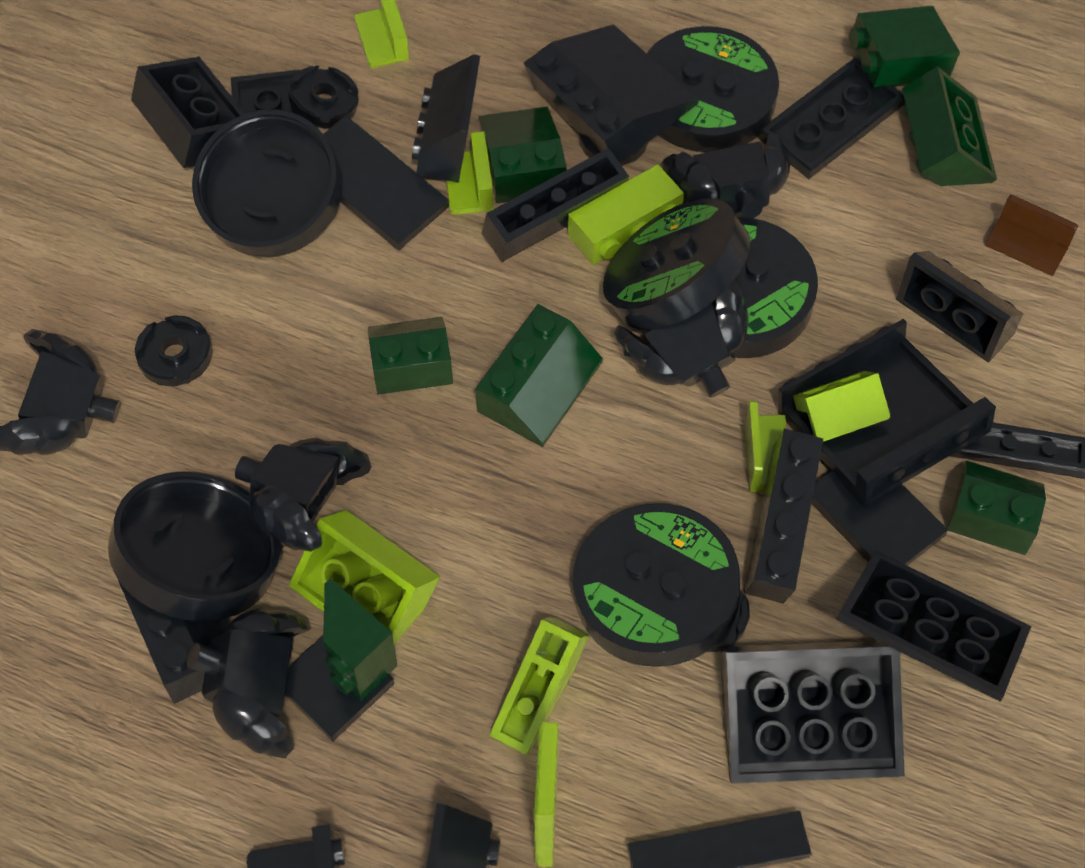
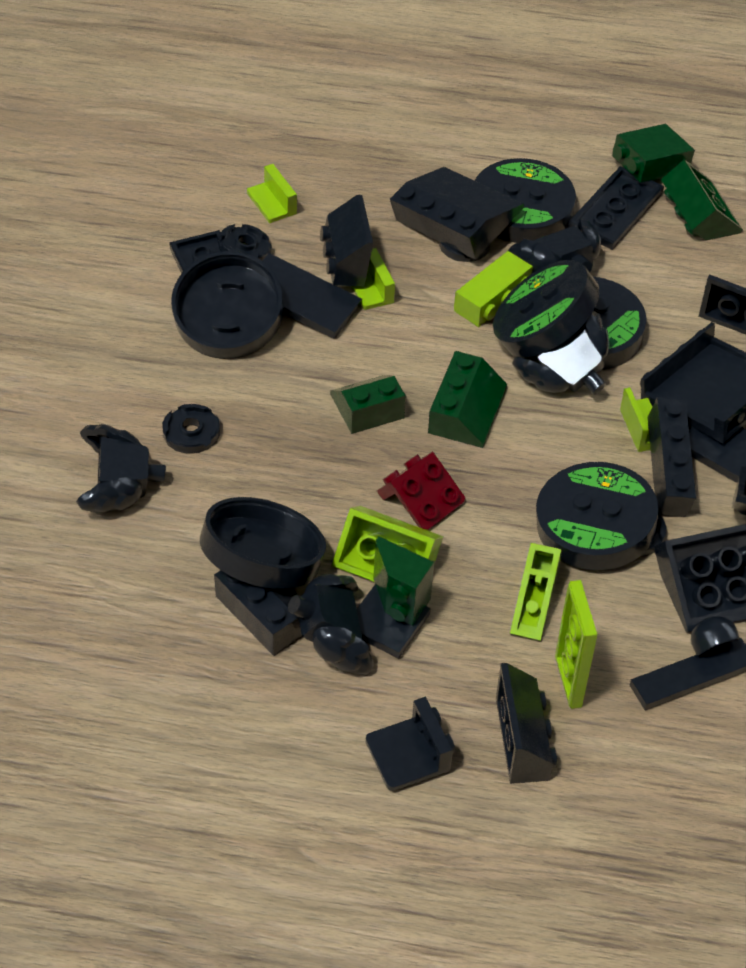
camera: 15 degrees left, 10 degrees down
black slope [131,56,246,168] -> none
black torso [235,438,372,552] -> none
dark green slope [479,106,567,204] -> none
black brick [482,148,629,262] -> none
lime panel [793,371,890,442] -> none
none -> dark red bracket [377,451,465,530]
none -> black hair [690,616,739,655]

